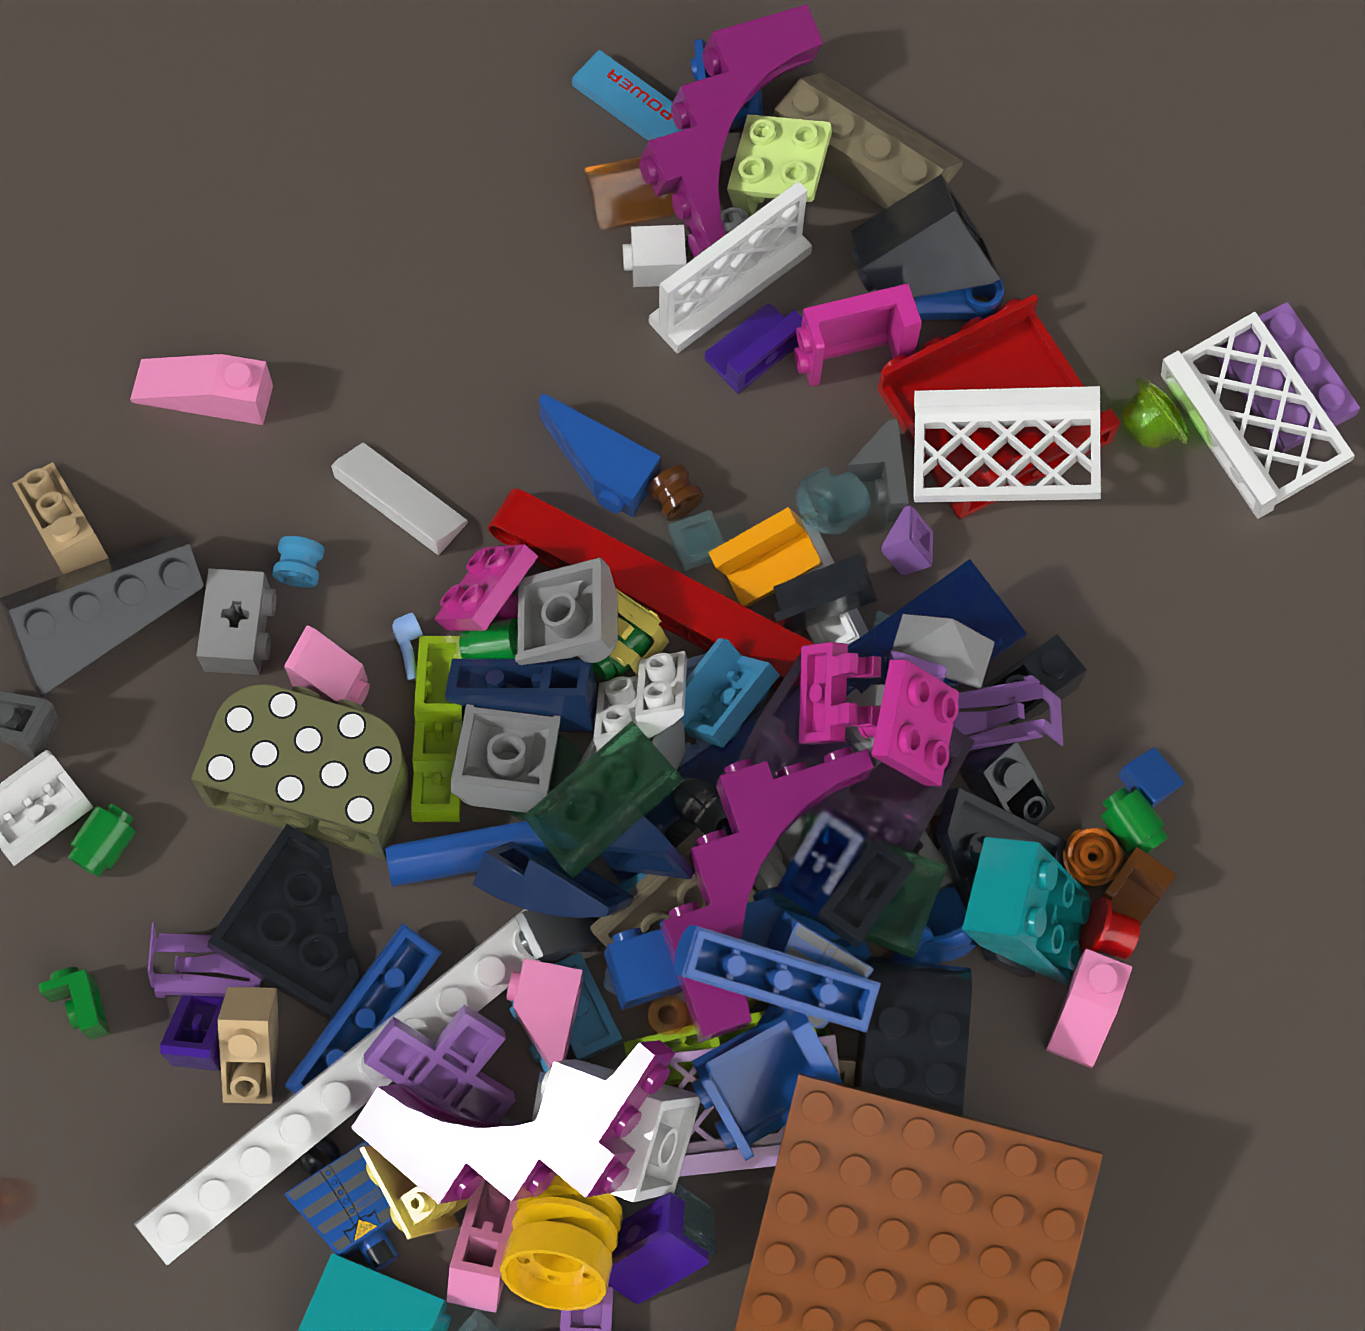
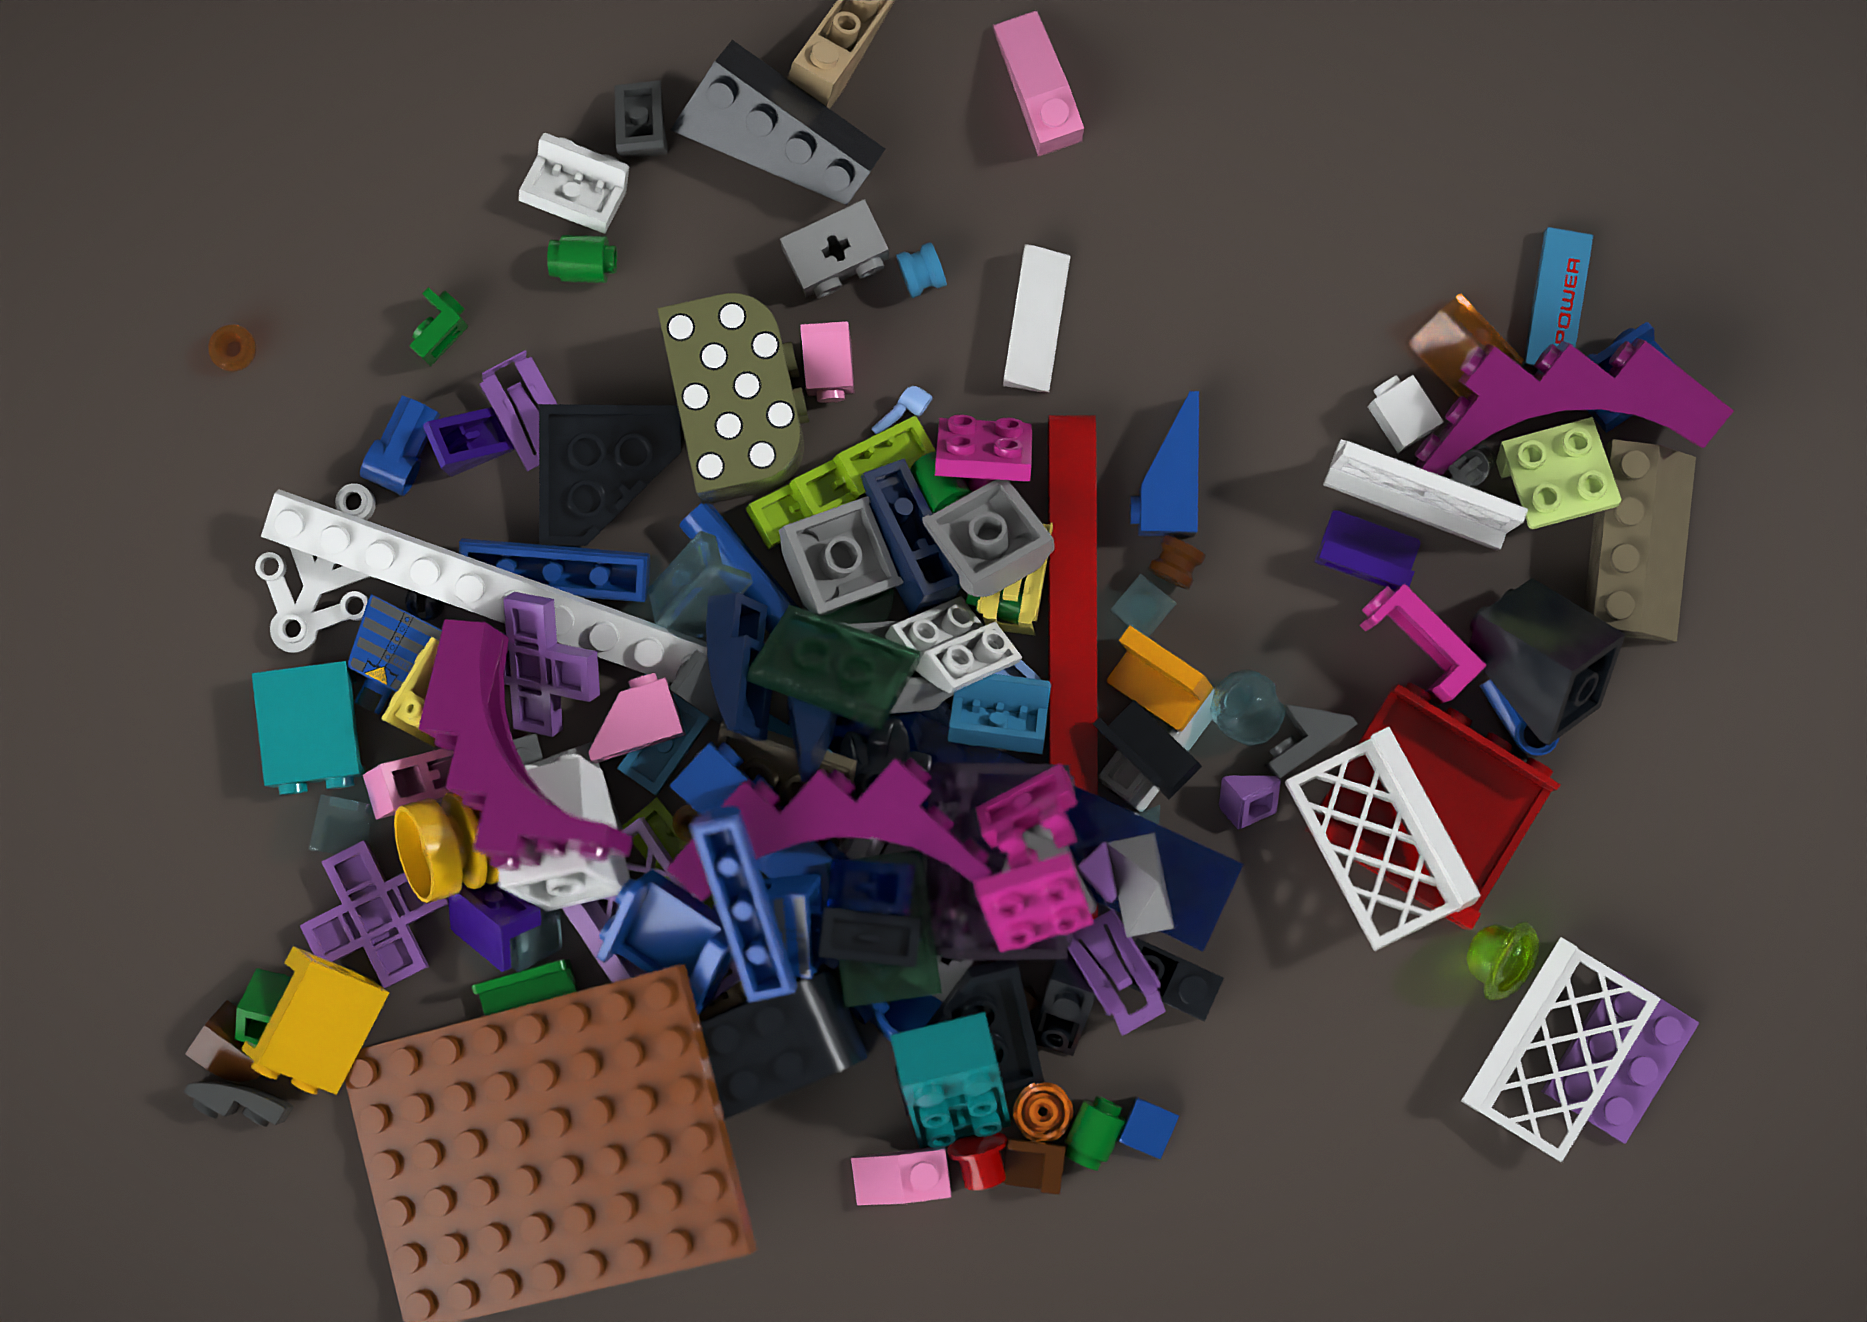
camera: 65 degrees right, 15 degrees up
tan slope [218,987,279,1104] -> none
none -> white plant [255,483,376,653]
none -> blue piece [360,395,440,496]
none -> green panel [471,959,579,1016]
none -> clear light blue panel [648,531,753,638]

